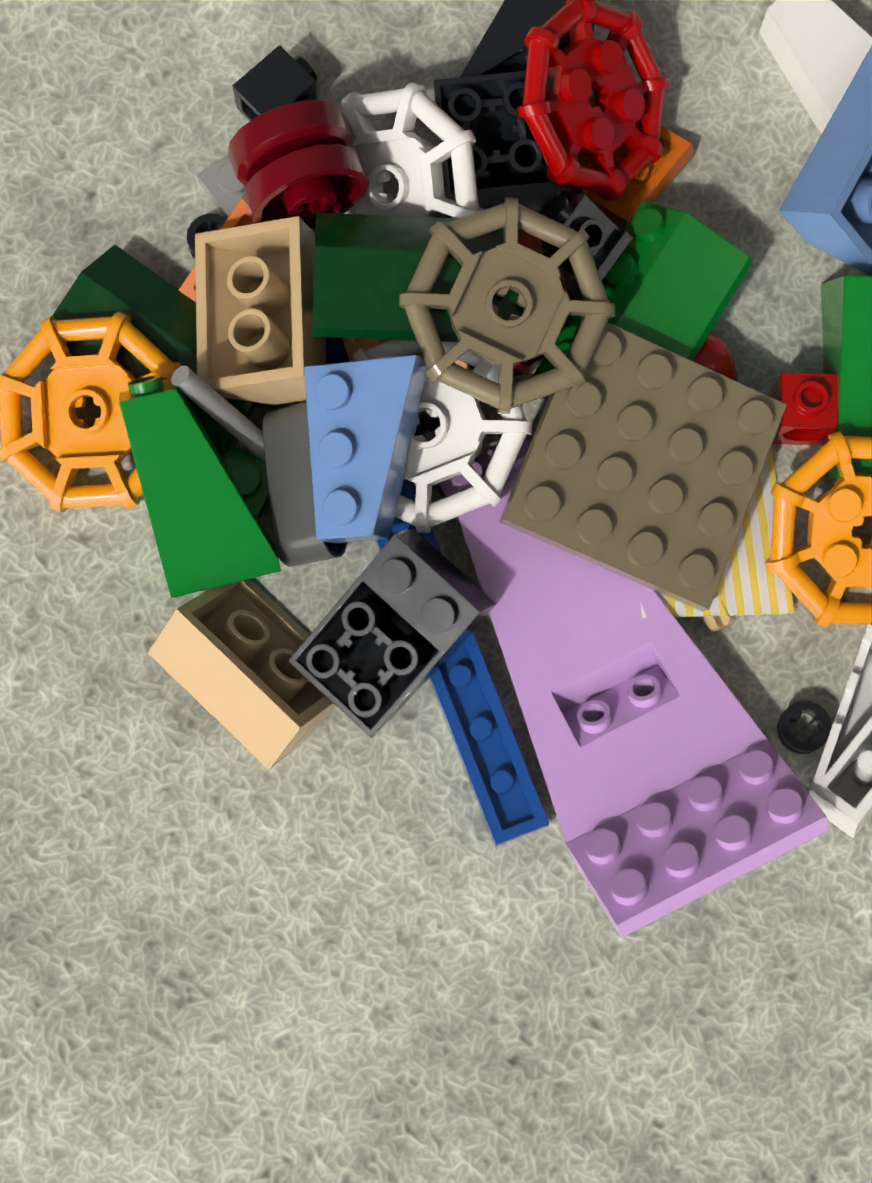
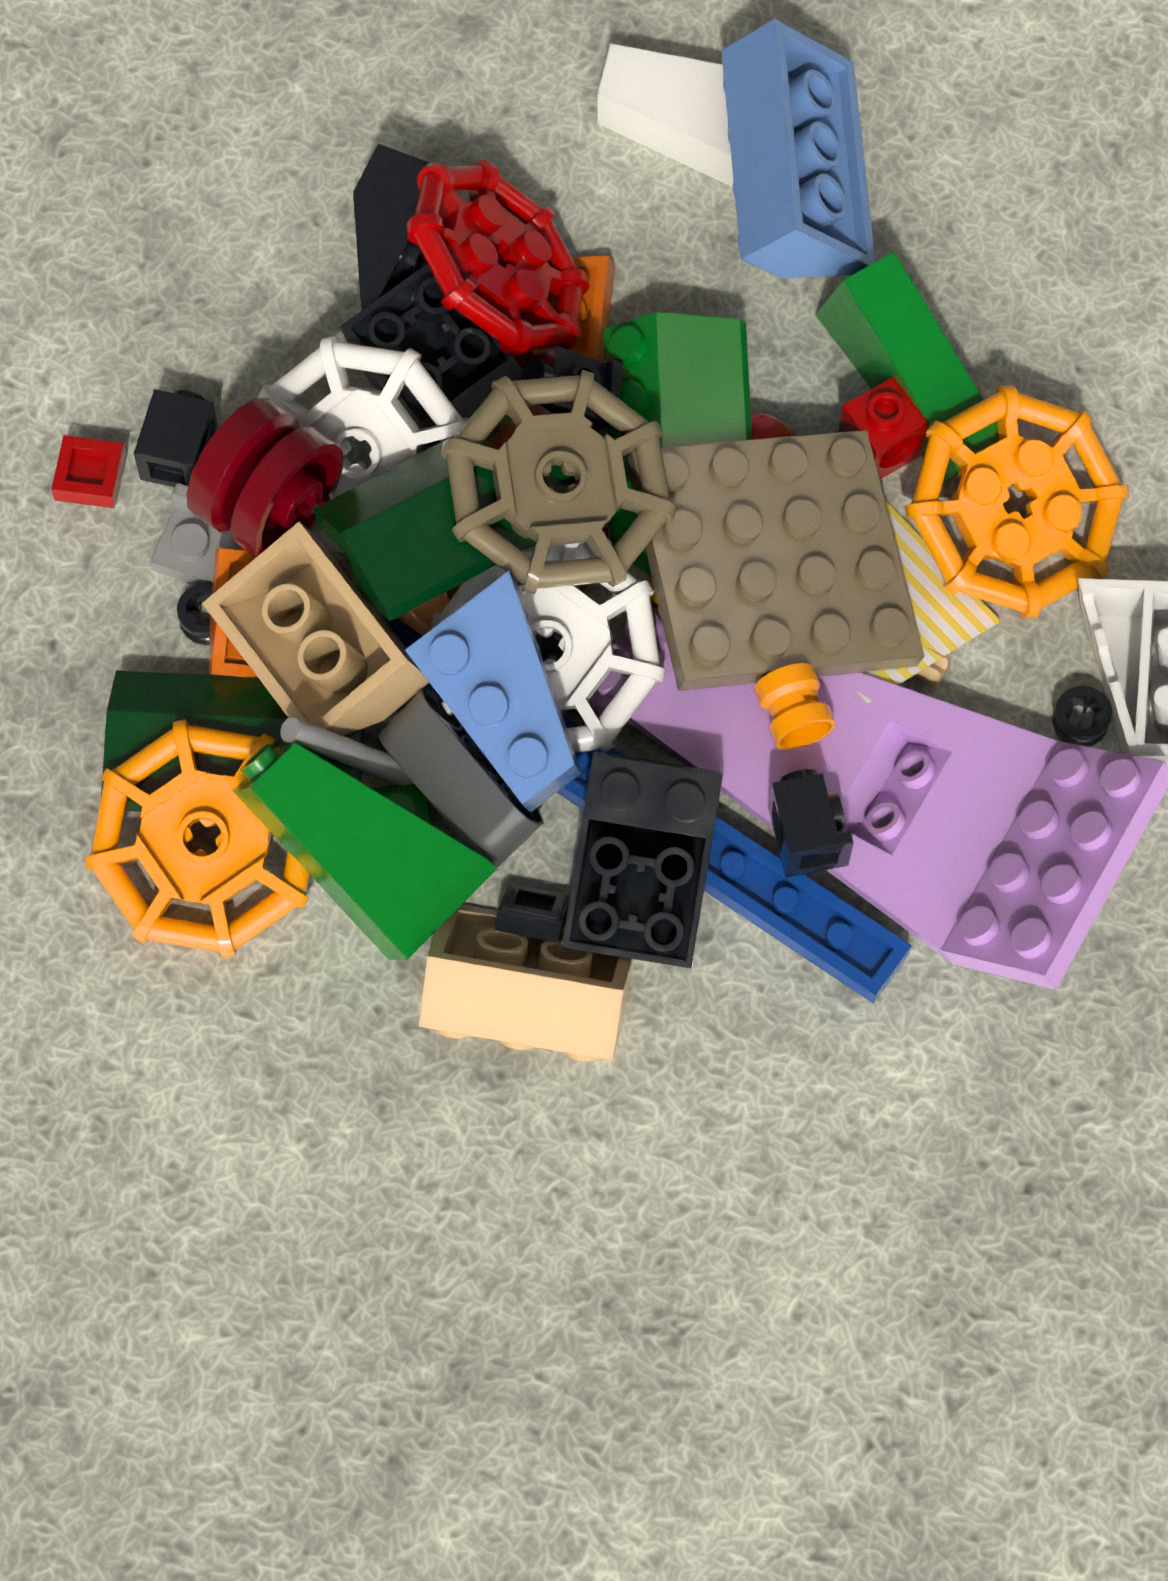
camera: 30 degrees left, 10 degrees down
none -> red plate [51,435,127,509]
none -> black tile [495,883,570,943]
none -> light orange wheel [754,663,836,750]
none -> black brick [768,769,854,878]

